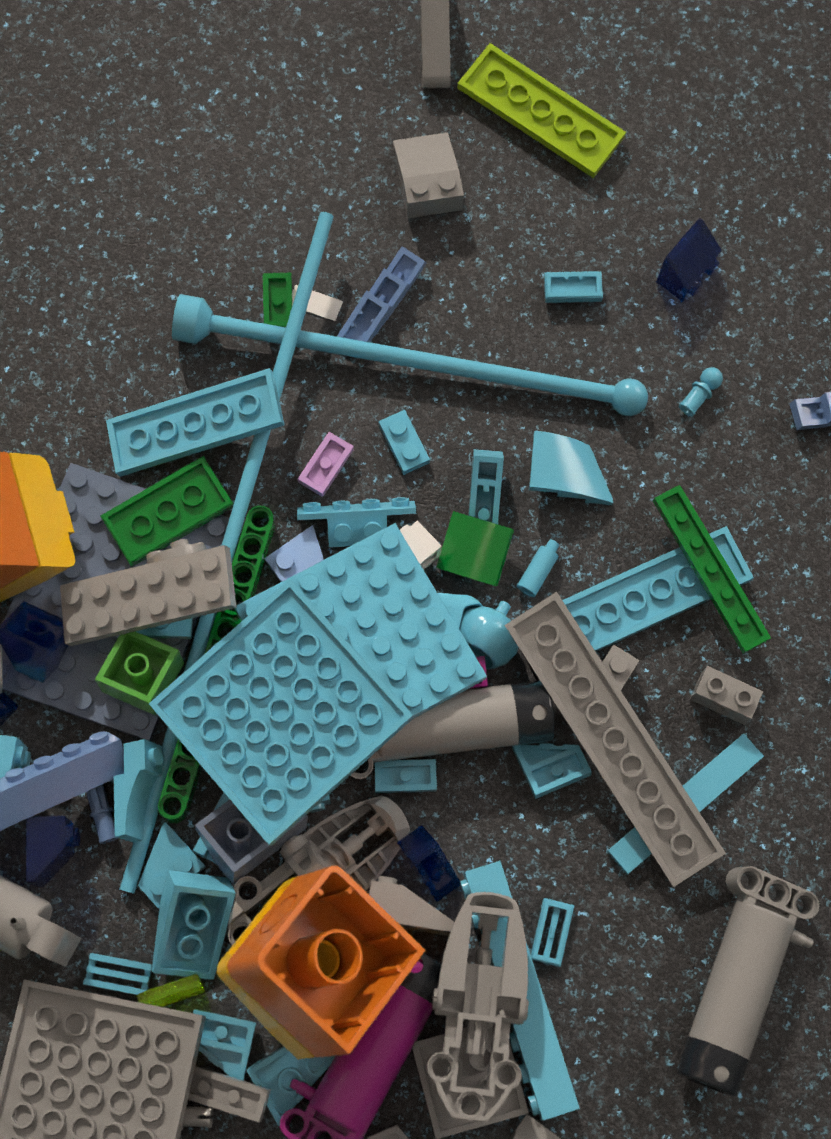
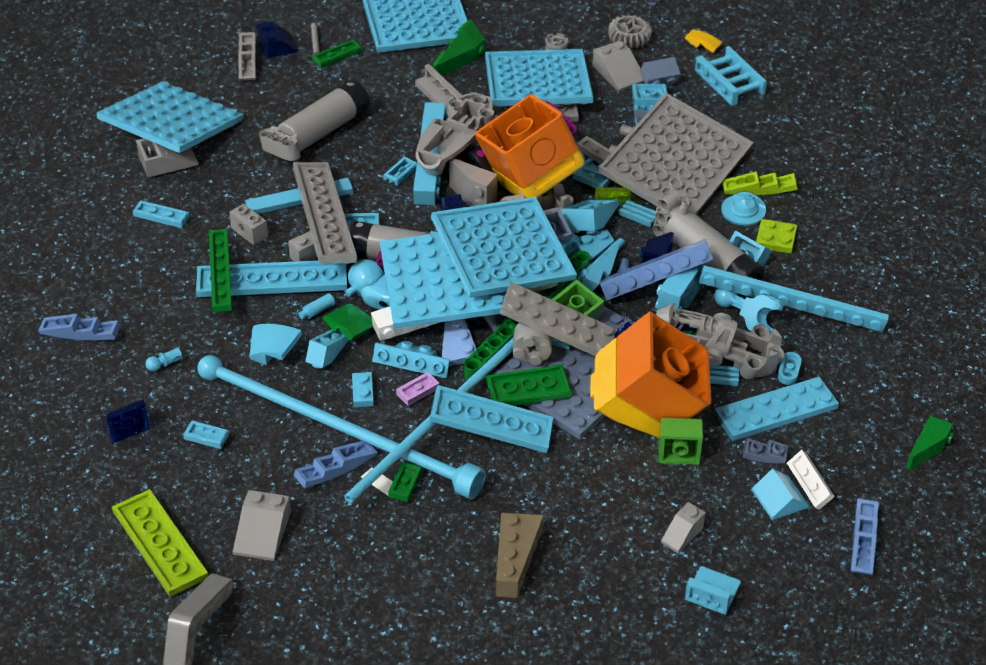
camera: 155 degrees left, 30 degrees down
none -> dark tan wedge [496,513,544,598]

